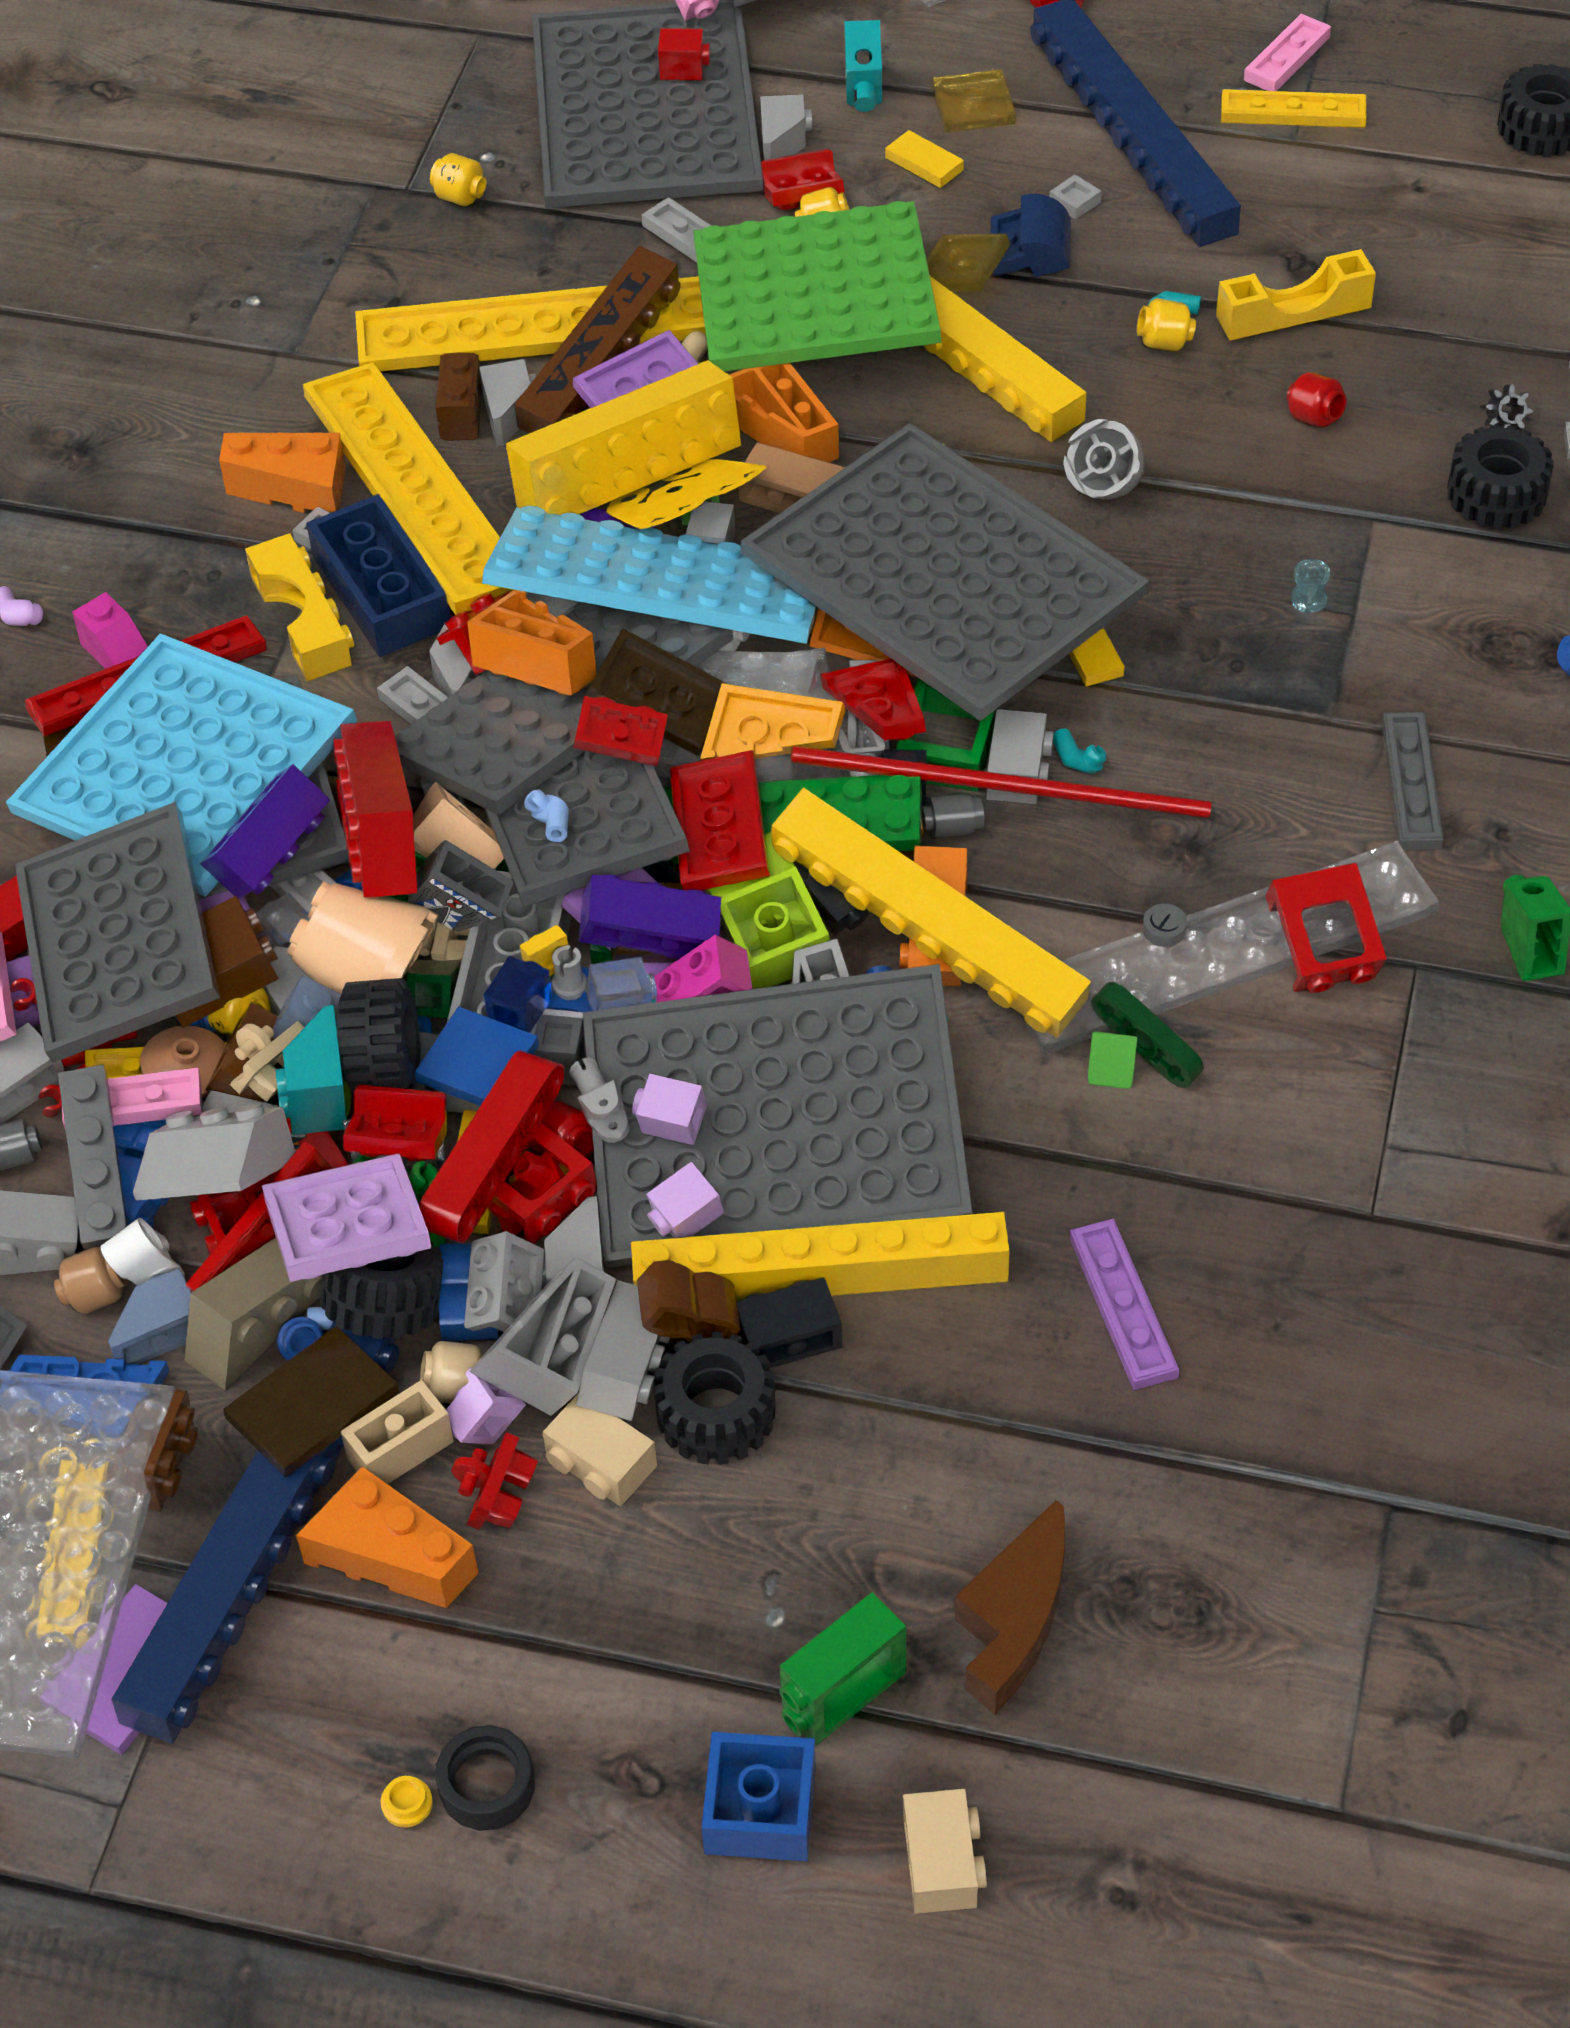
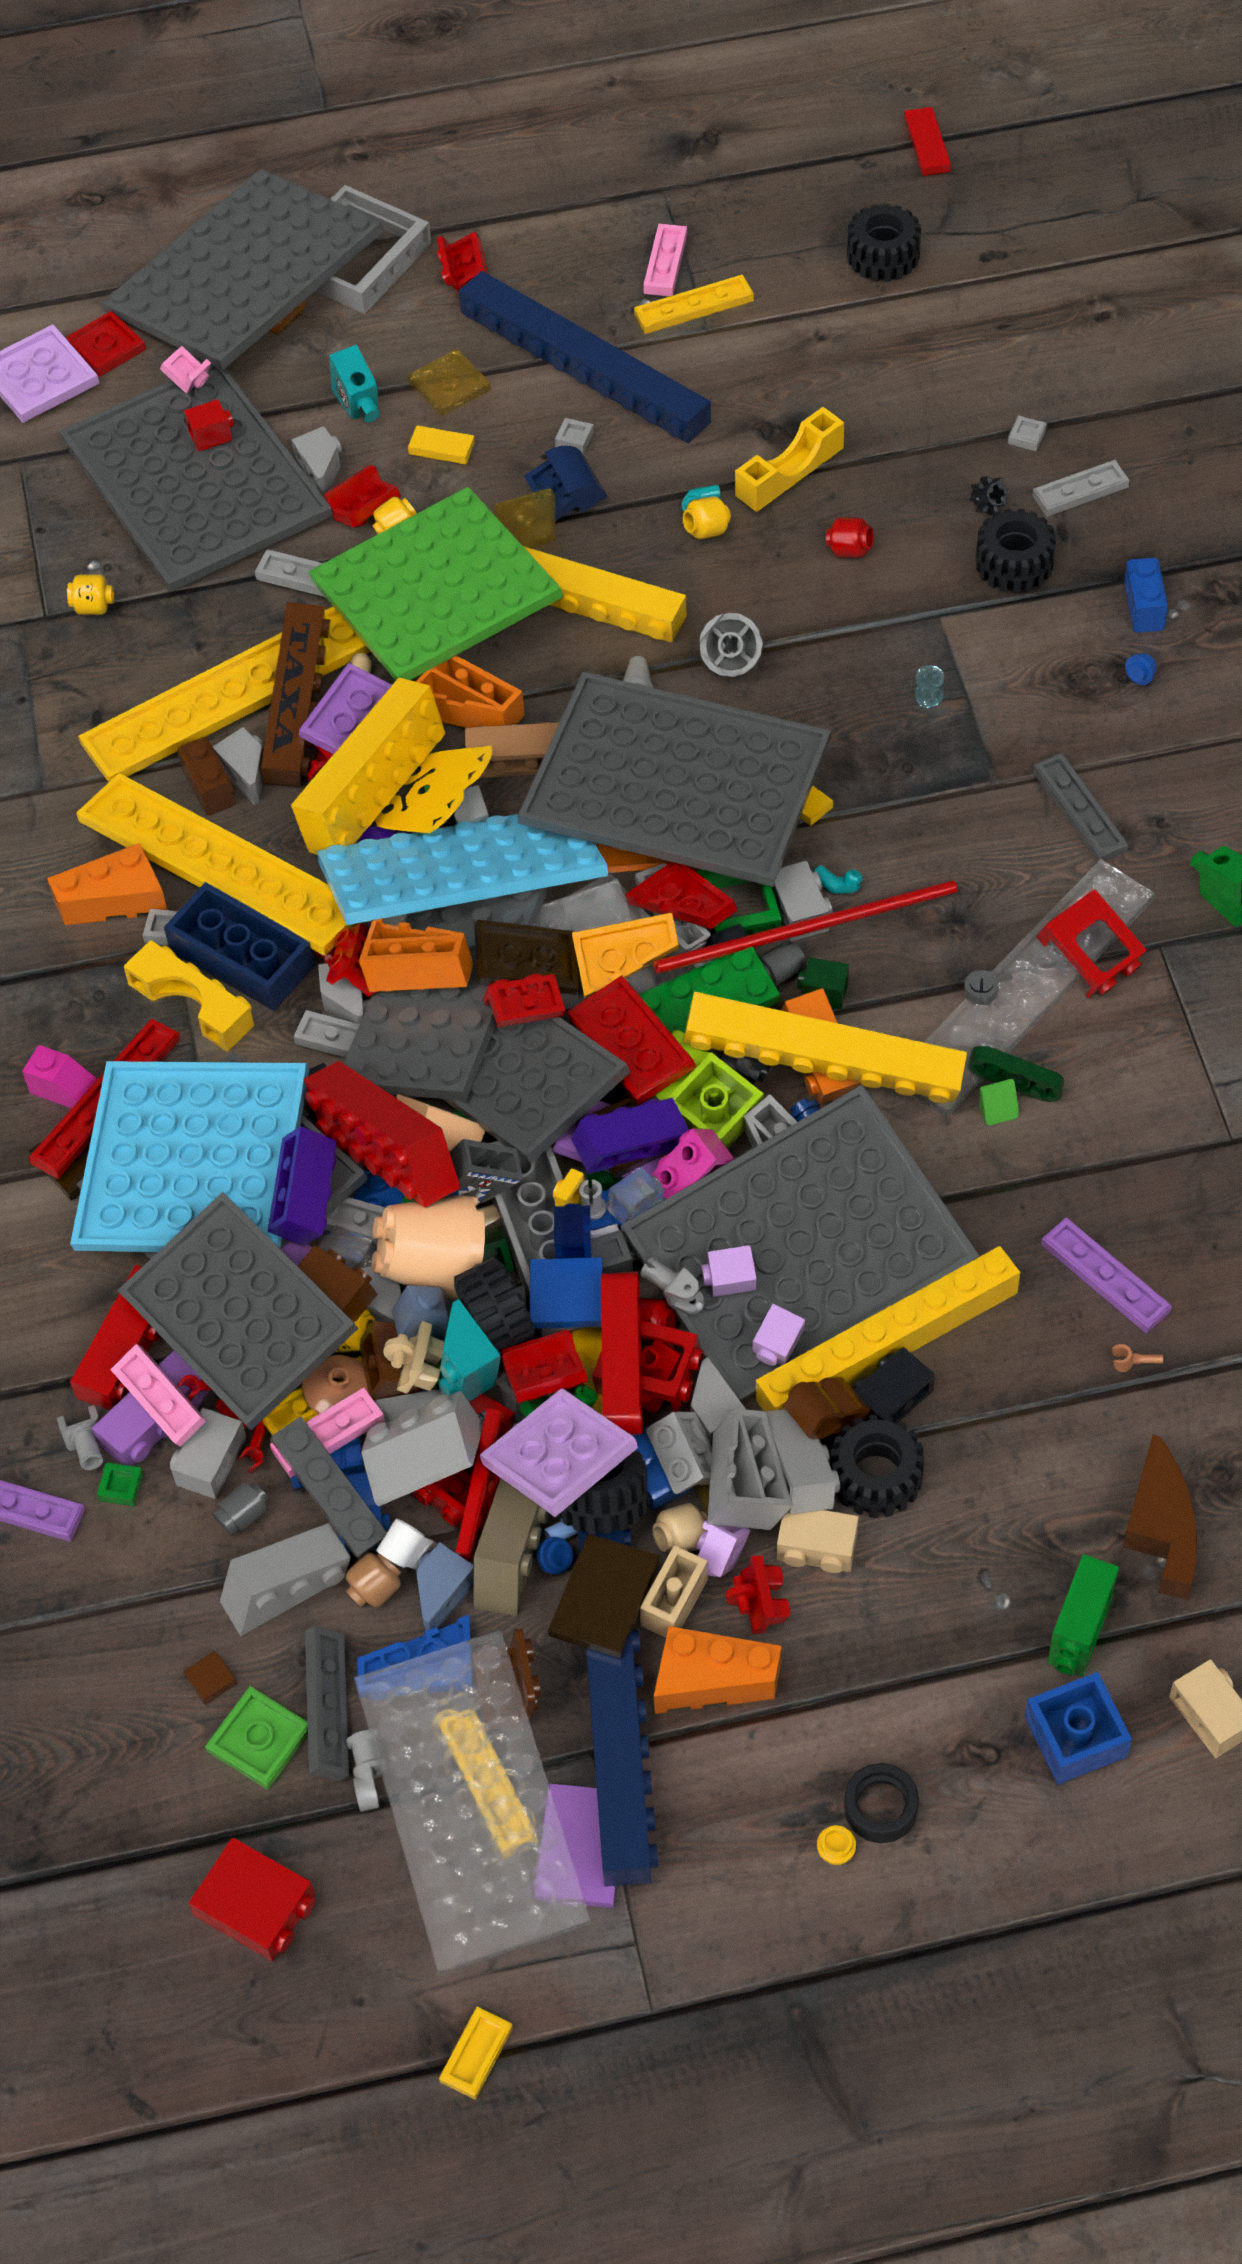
camera: 25 degrees left, 5 degrees up
light blue arm [524,790,569,842] -> none
none -> light grey cone [623,656,653,688]
none -> dark green brick [797,957,849,1010]
none -> nougat hand [1112,1344,1163,1372]

